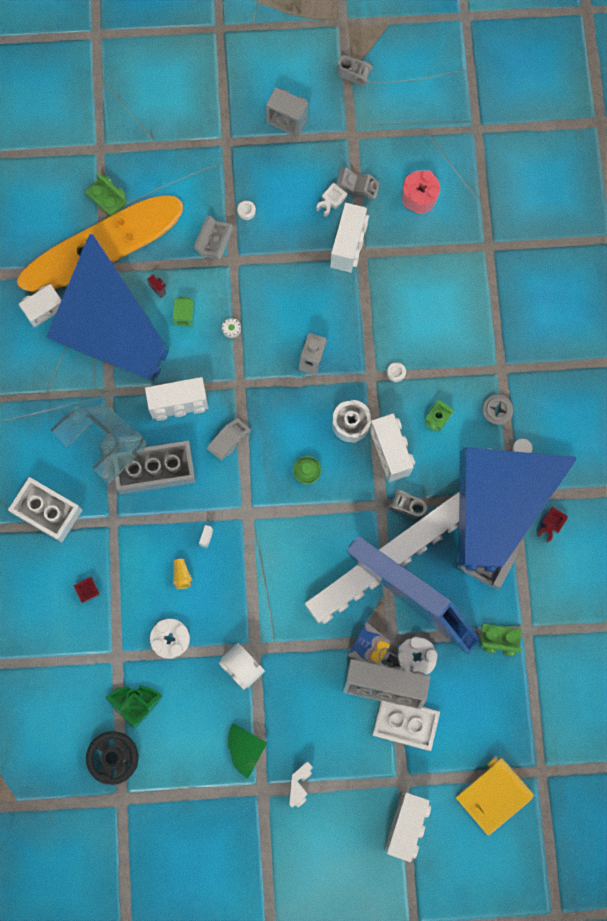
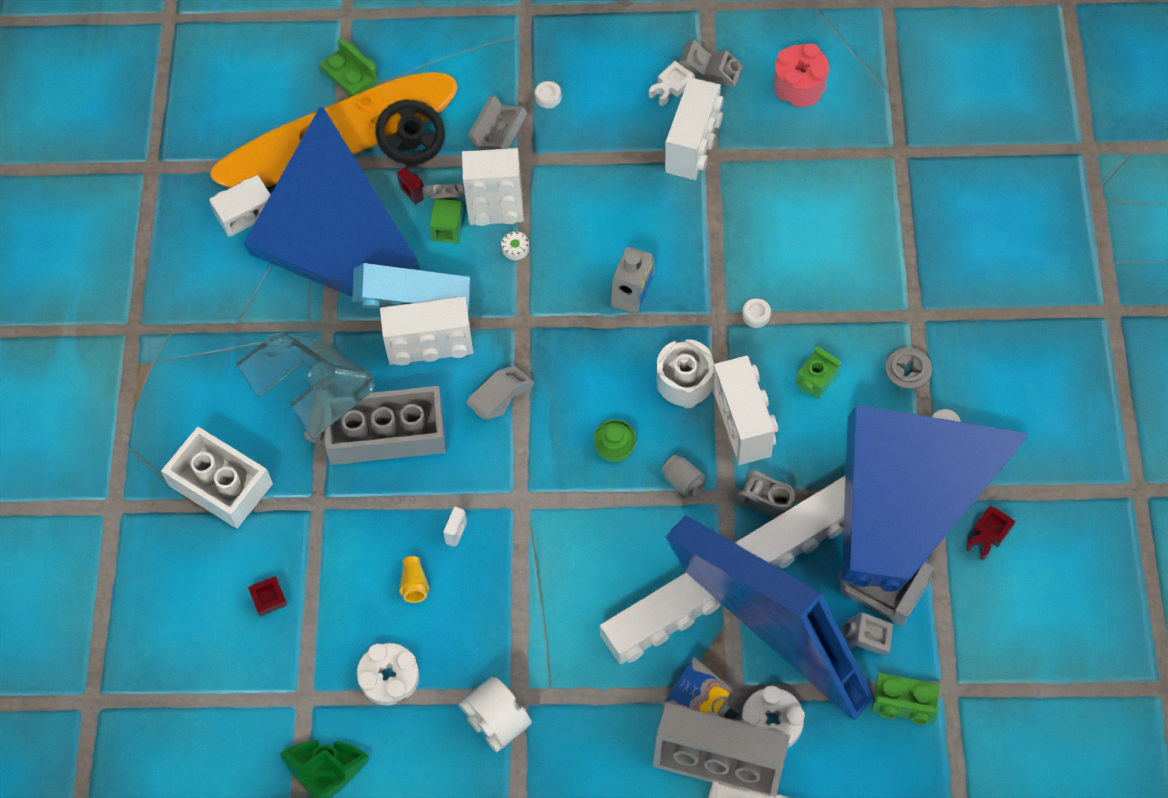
camera: 10 degrees right, 15 degrees down
none -> medium azure brick [352,263,470,310]
none -> black wheel [375,99,445,165]
none -> light grey gear [423,184,465,200]
none -> white brick [462,148,524,226]
none -> light grey brick [662,455,705,497]
none -> light grey bracket [842,613,893,655]

